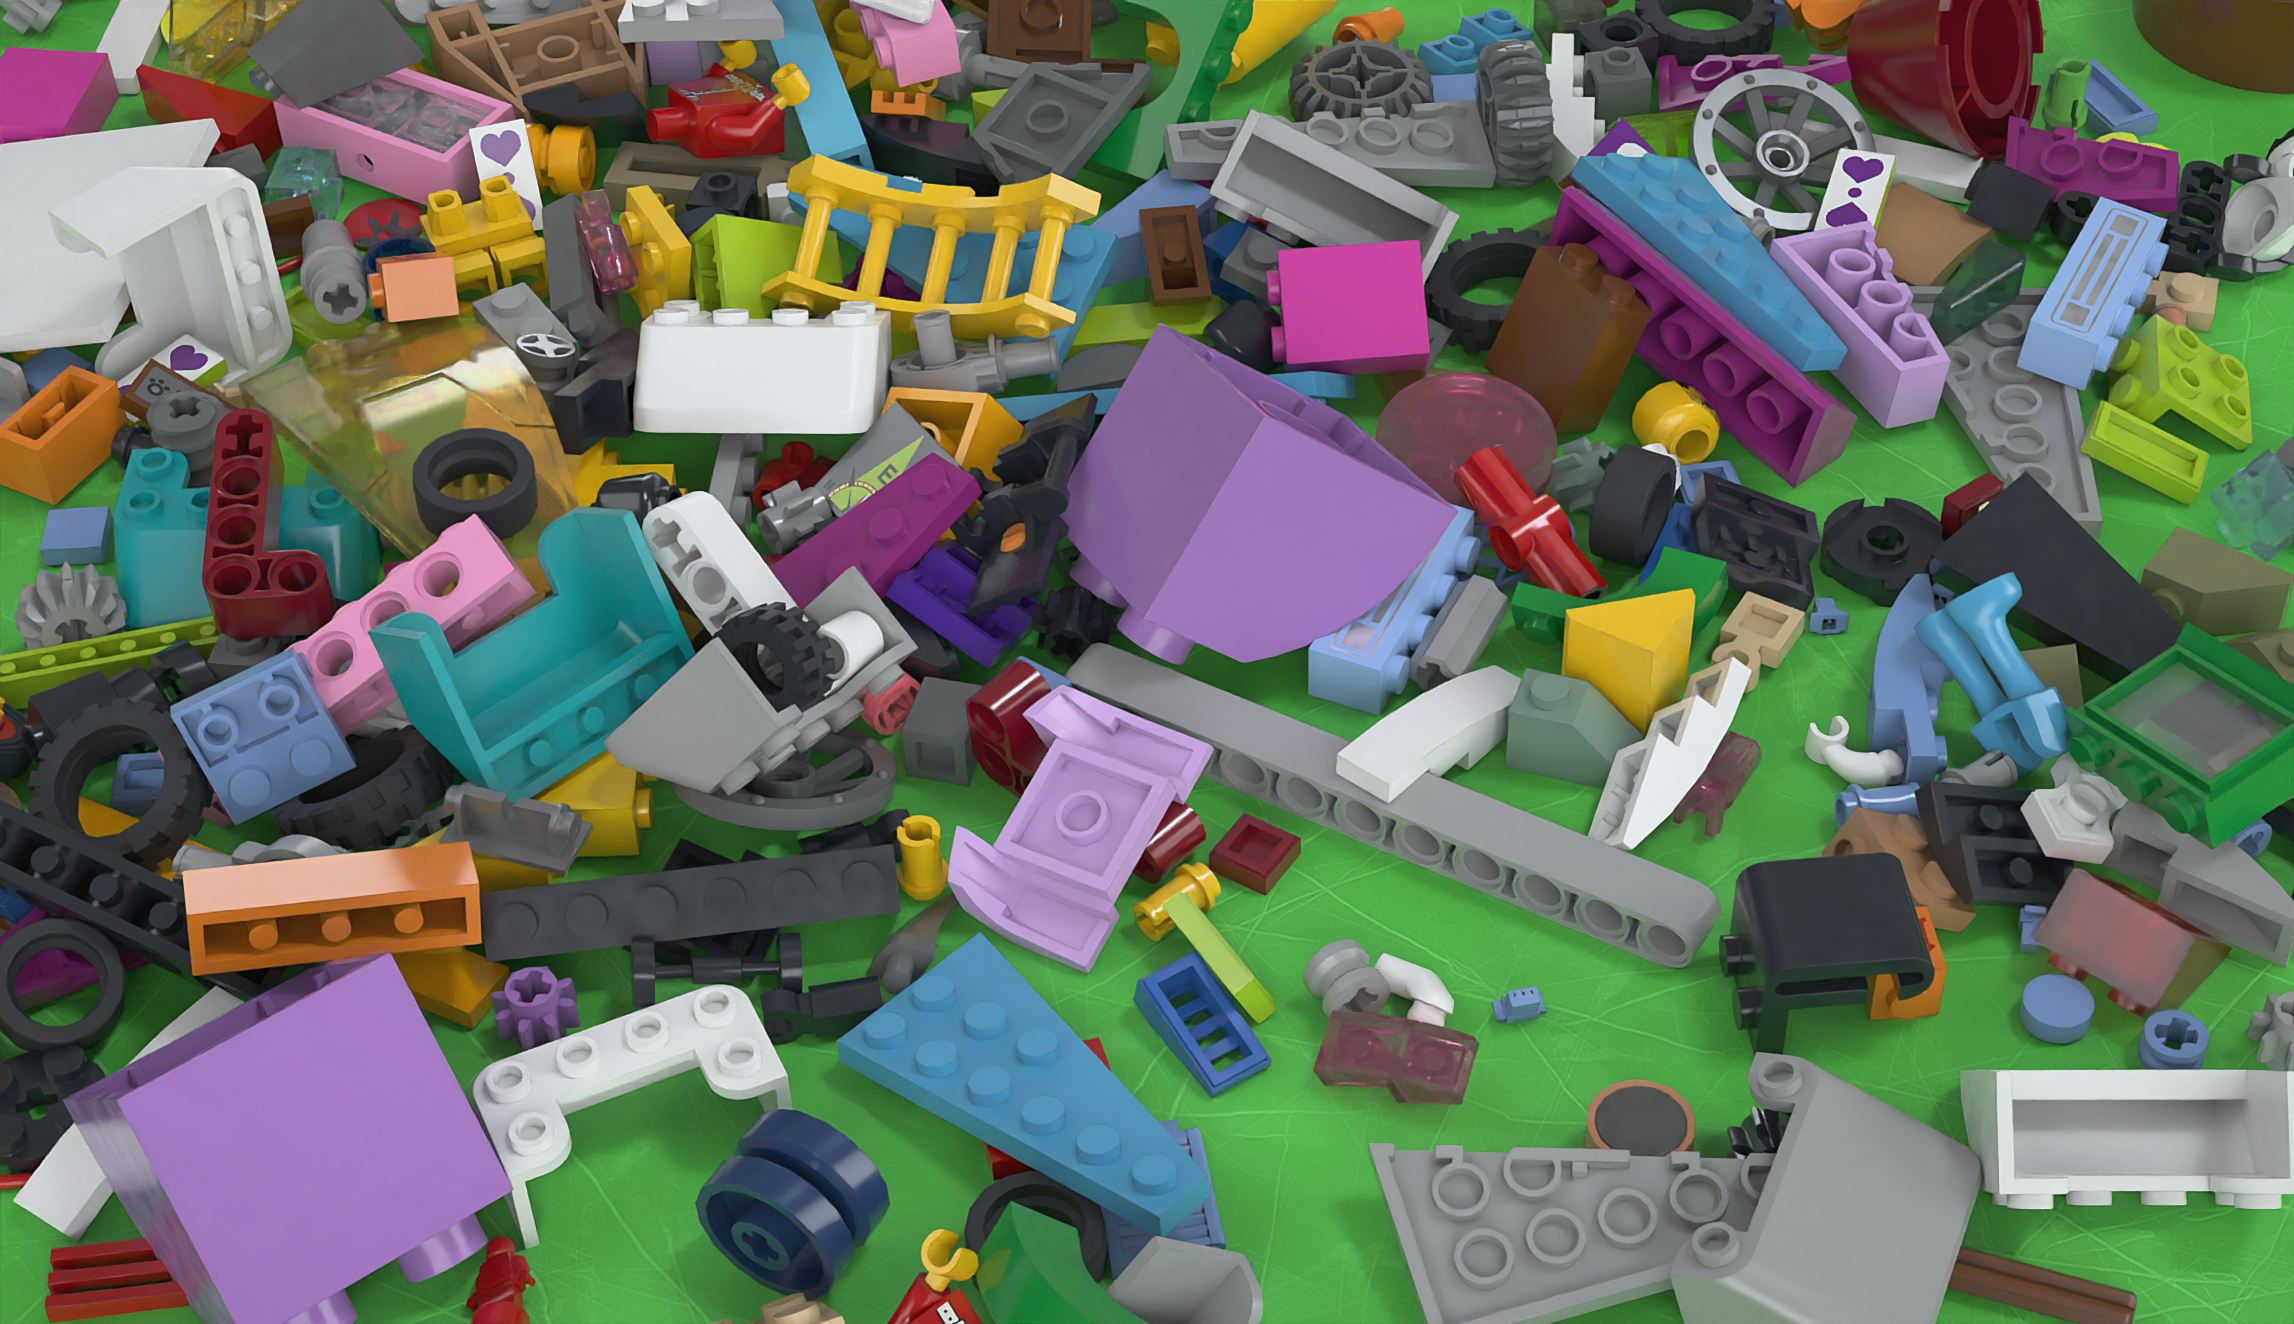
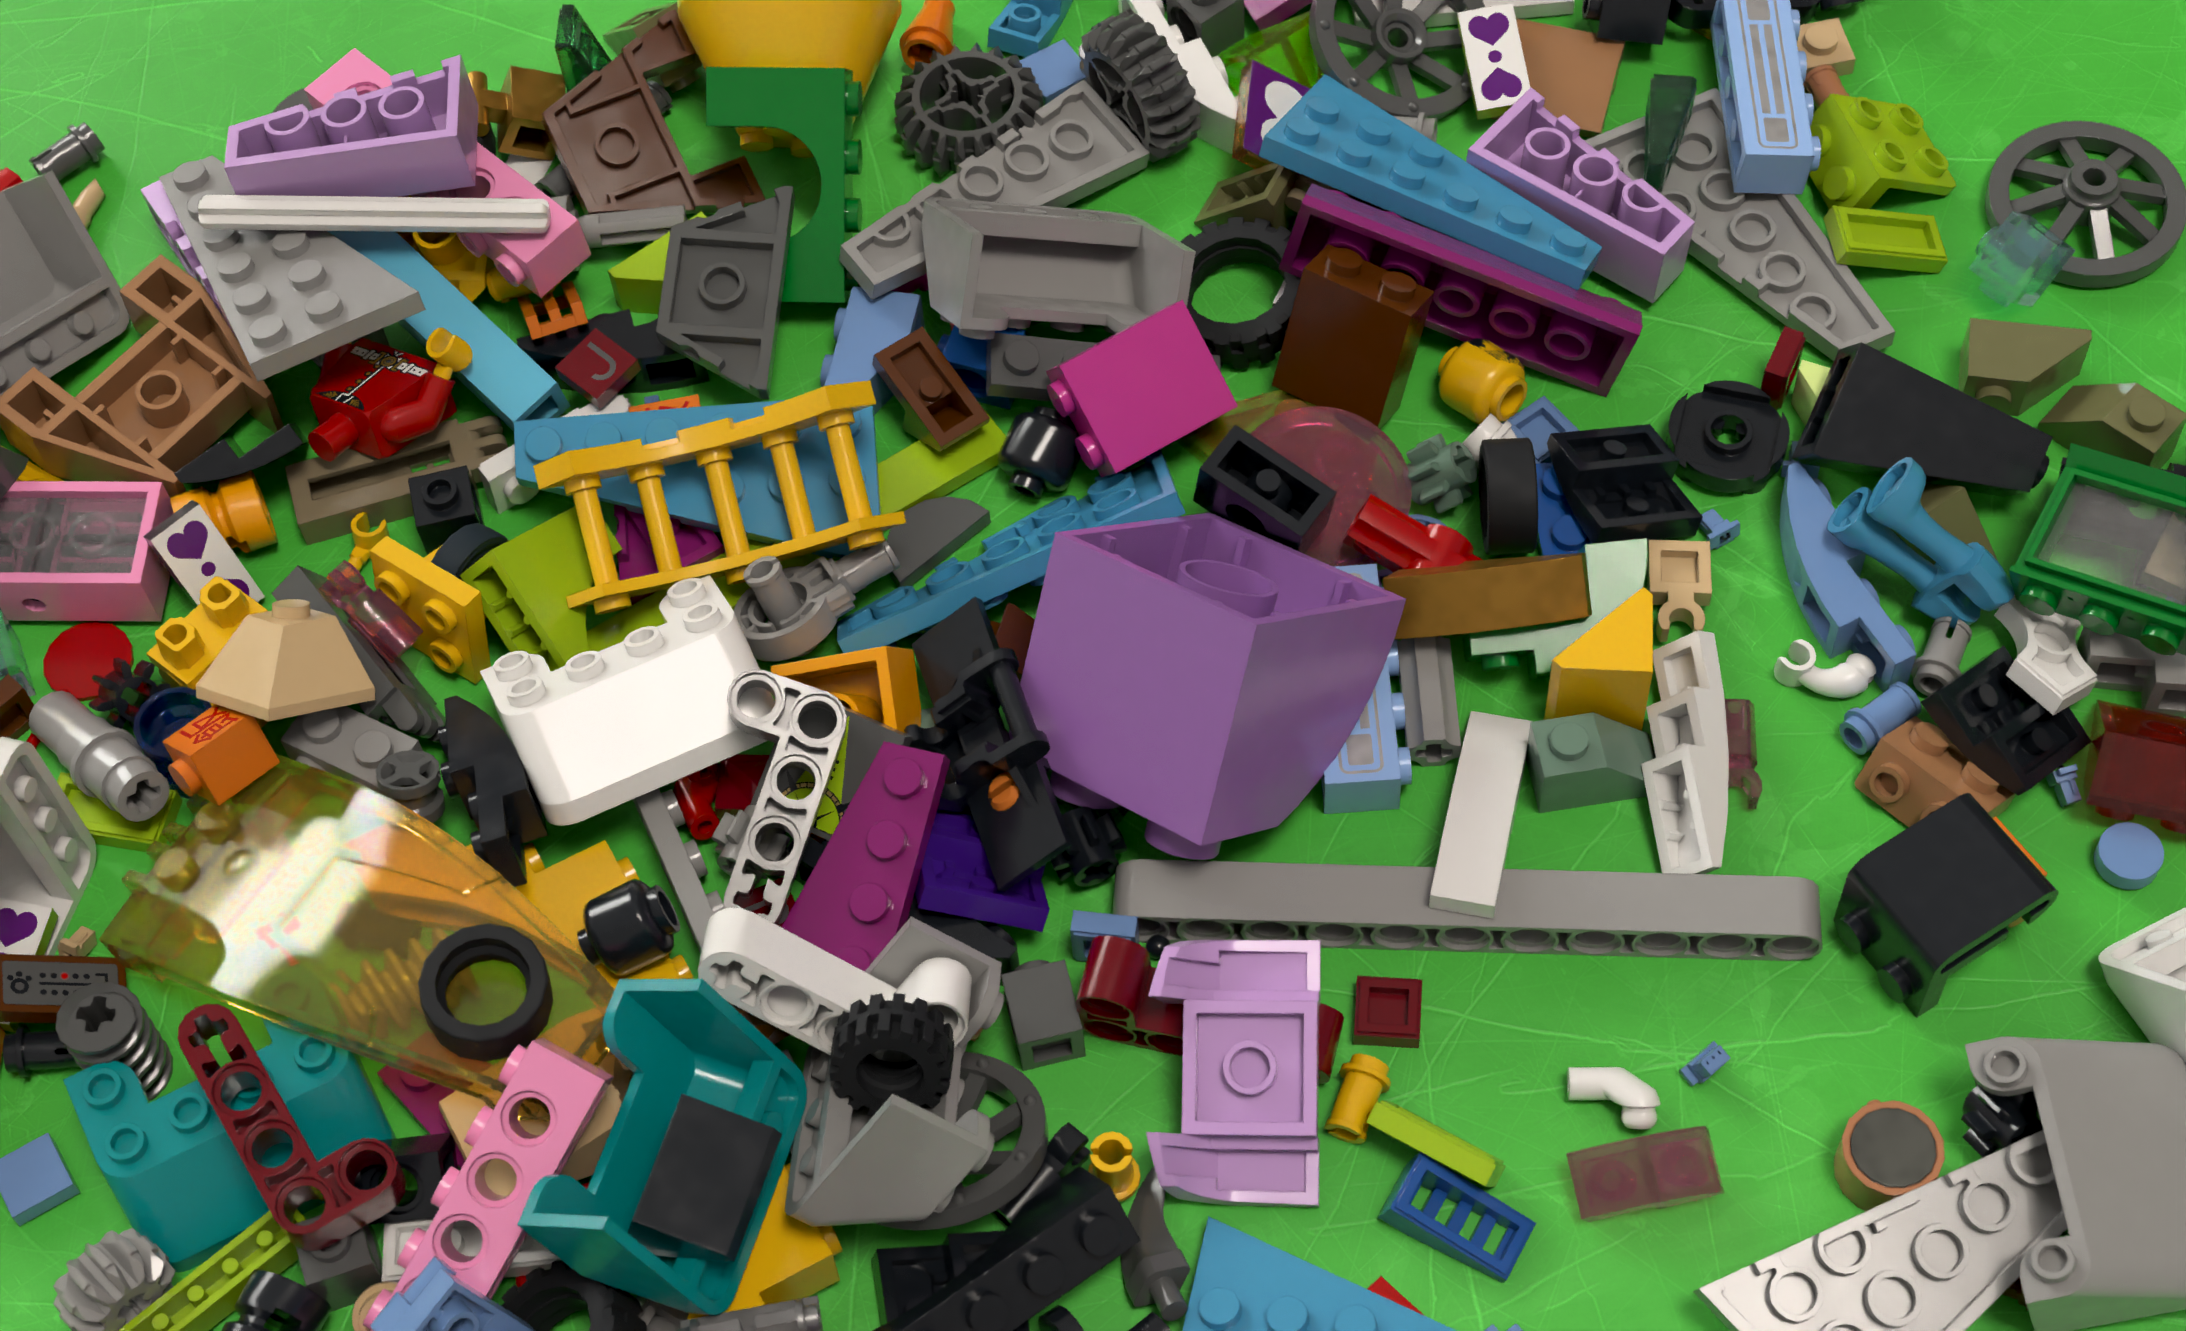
camera: 25 degrees left, 15 degrees up
light grey wheel [1303,939,1390,1028] -> none
none -> tan slope [196,599,375,721]
none -> dark red tile [555,328,641,410]
none -> black slope [628,1094,782,1262]
none -> light grey beam [723,669,847,925]
none -> black brick [1193,424,1337,554]
none -> pearl gold slope [1383,553,1592,640]

